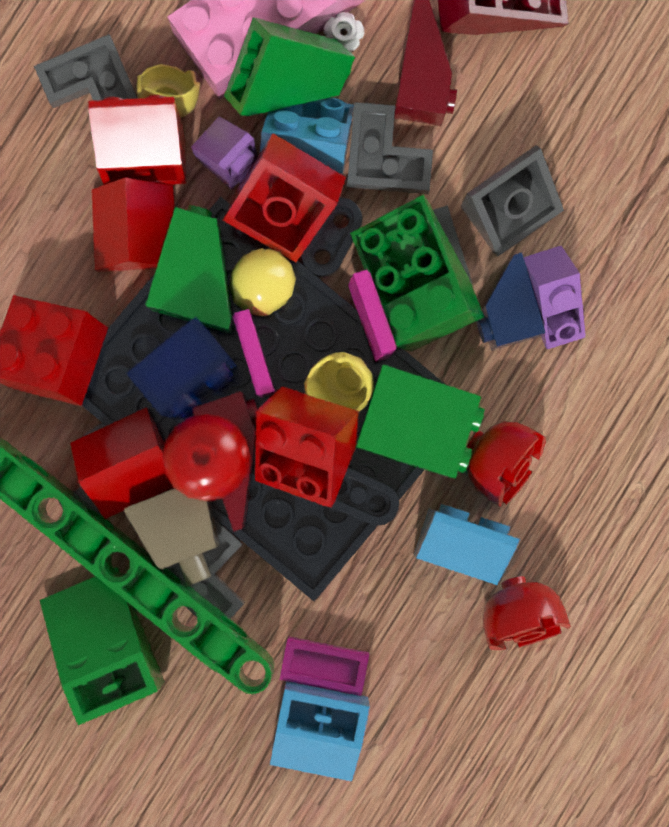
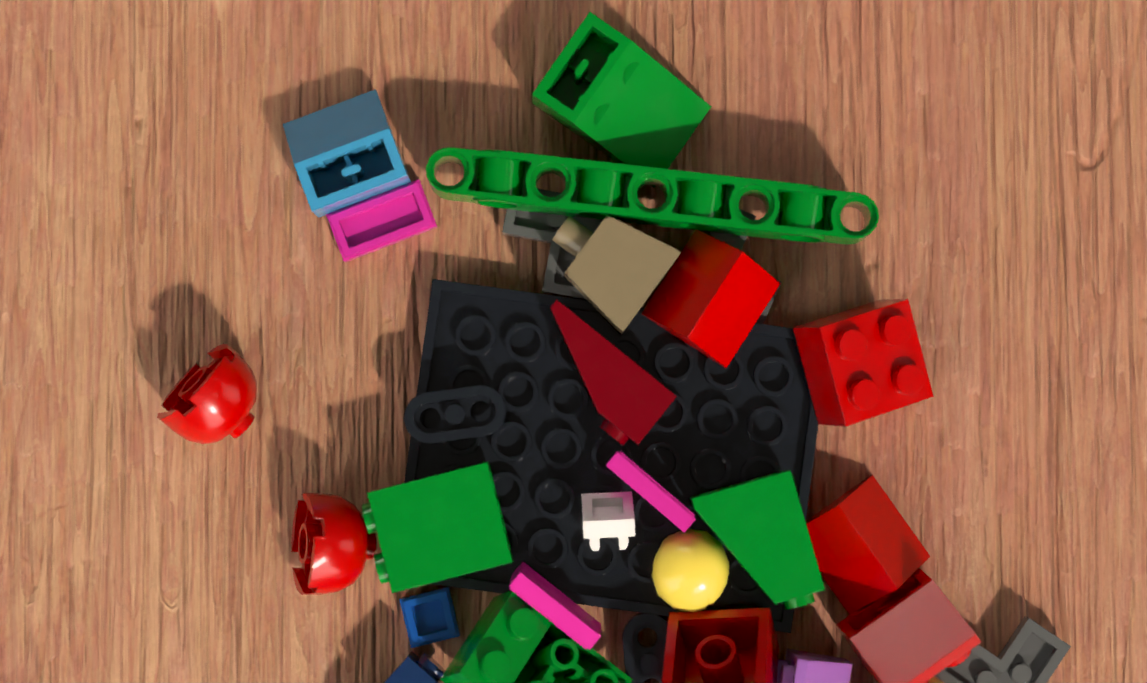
camera: 145 degrees right, 0 degrees up
clear blue brick [127,317,237,419] -> none
red cylinder [162,414,251,501] -> none
red slope [255,386,359,508] -> none
light yellow hair [304,352,375,412] -> none
dark azure slope [413,504,519,585] -> none
none -> blue tile [399,586,461,648]
none -> white tile [581,491,635,551]

